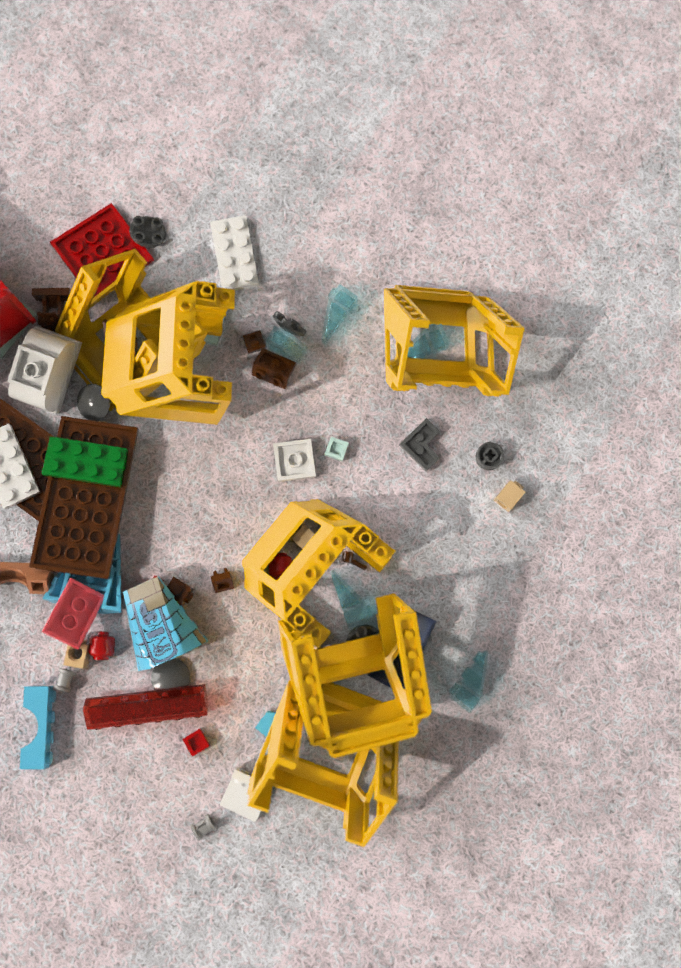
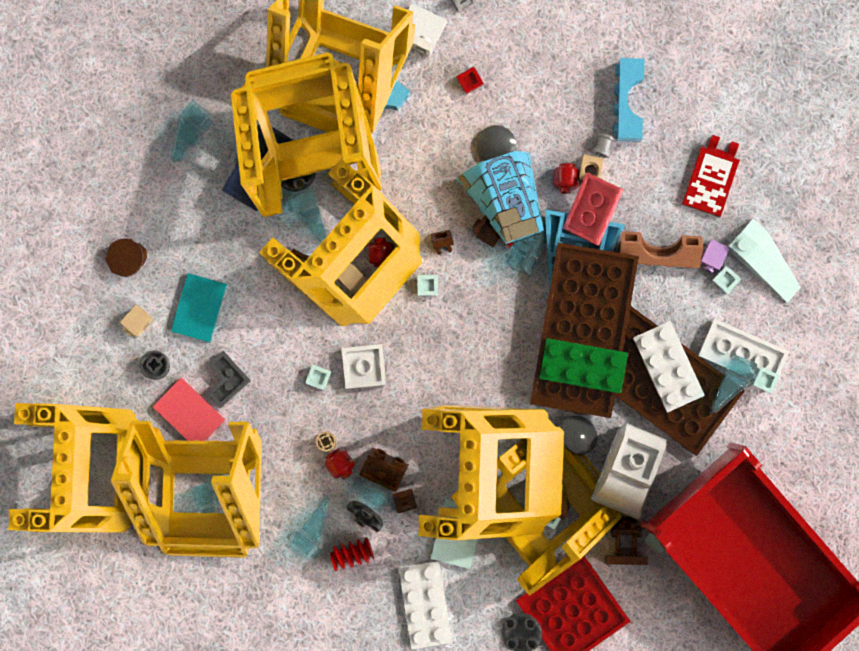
camera: 175 degrees left, 5 degrees up
clear red brick [83,684,208,730] -> none
none -> yellow piece [8,403,143,532]
none -> reddish brown hat [105,238,147,277]
none -> coral tile [153,378,225,441]
none -> teal tile [171,273,227,343]
none -> tan wheel [316,431,337,452]
none -> red head [325,448,355,480]
none -> red piece [330,537,375,572]
none -> light aqua plate [417,275,438,296]
none -> clear light blue slope [506,216,547,276]

